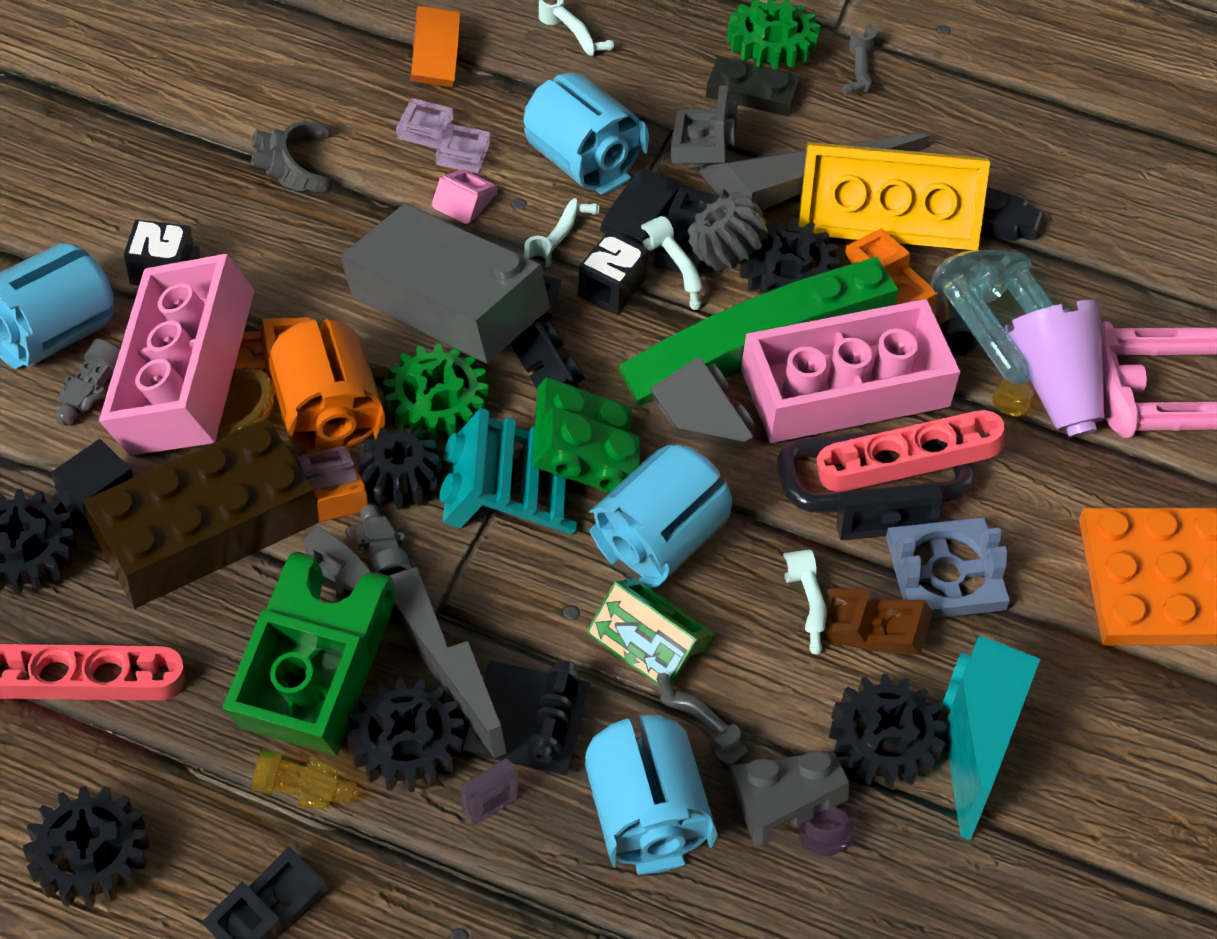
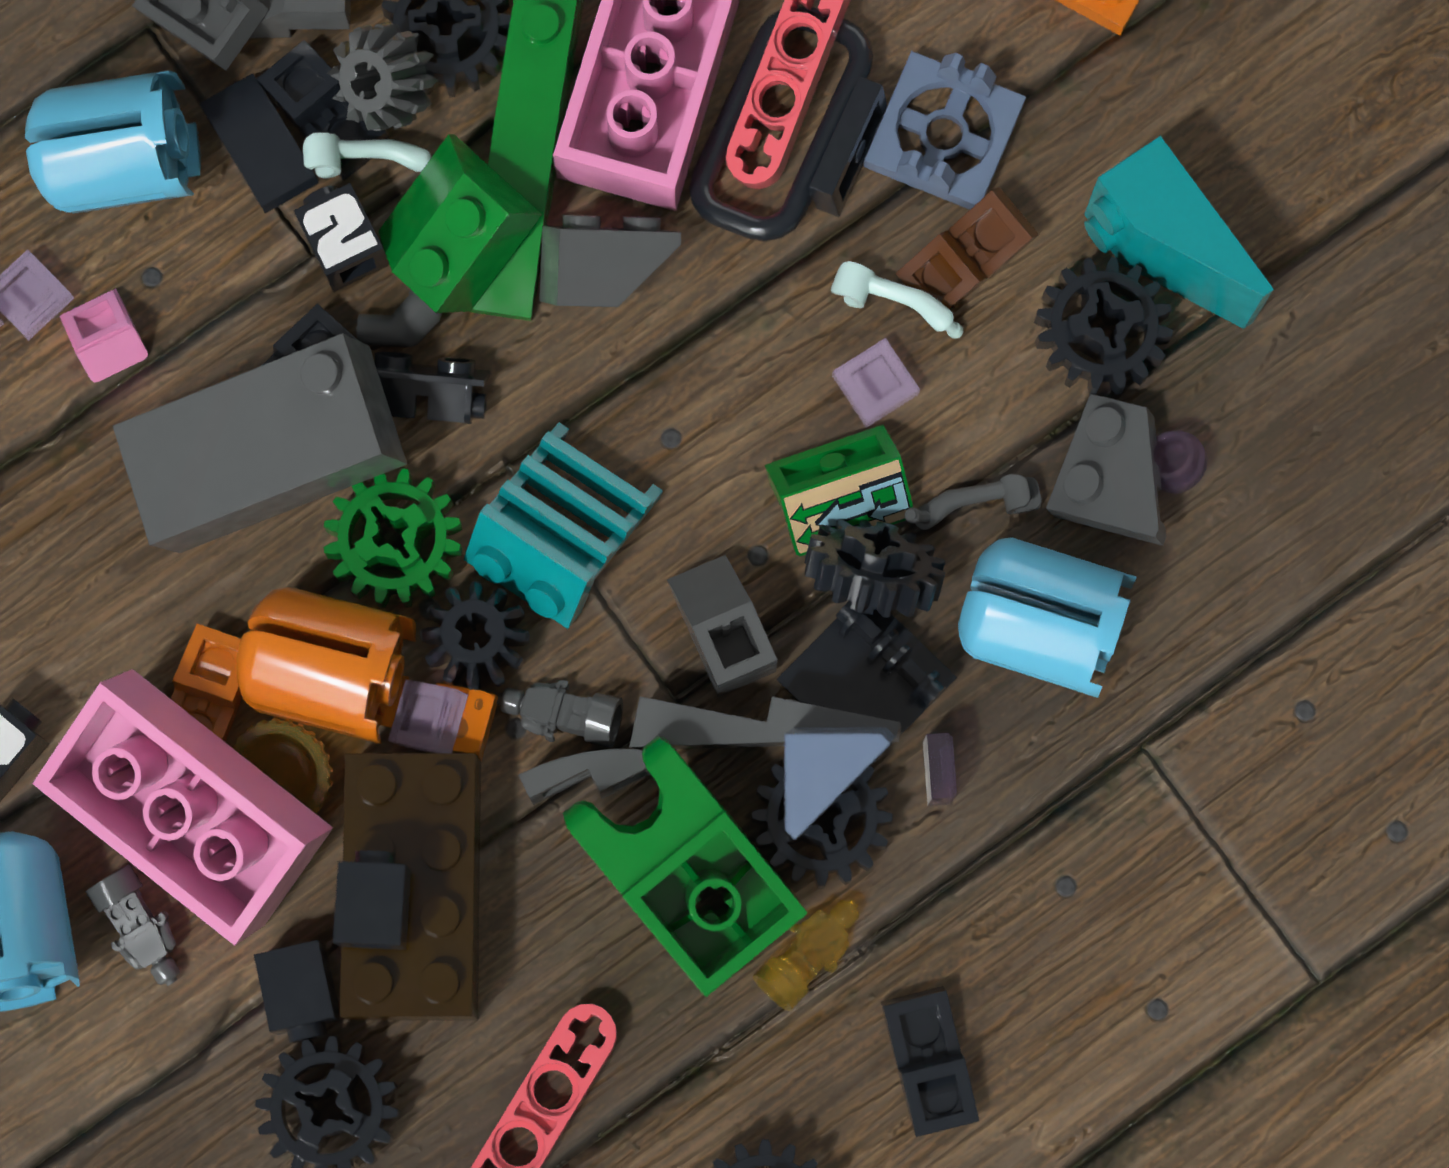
camera: 55 degrees left, 25 degrees up
light aqua piece [524,198,599,267] -> none
green plate [533,377,640,493] -> none
medium azure cylinder [589,445,732,588] -> none
none -> black brick [333,851,411,950]
none -> dark grey arm [357,290,443,348]
none -> green slope [378,134,542,313]
none -> dark grey slope [667,555,777,697]
none -> sand blue slope [785,727,895,839]
none -> black gear [804,519,946,618]
none -> clear purple tile [832,338,920,427]

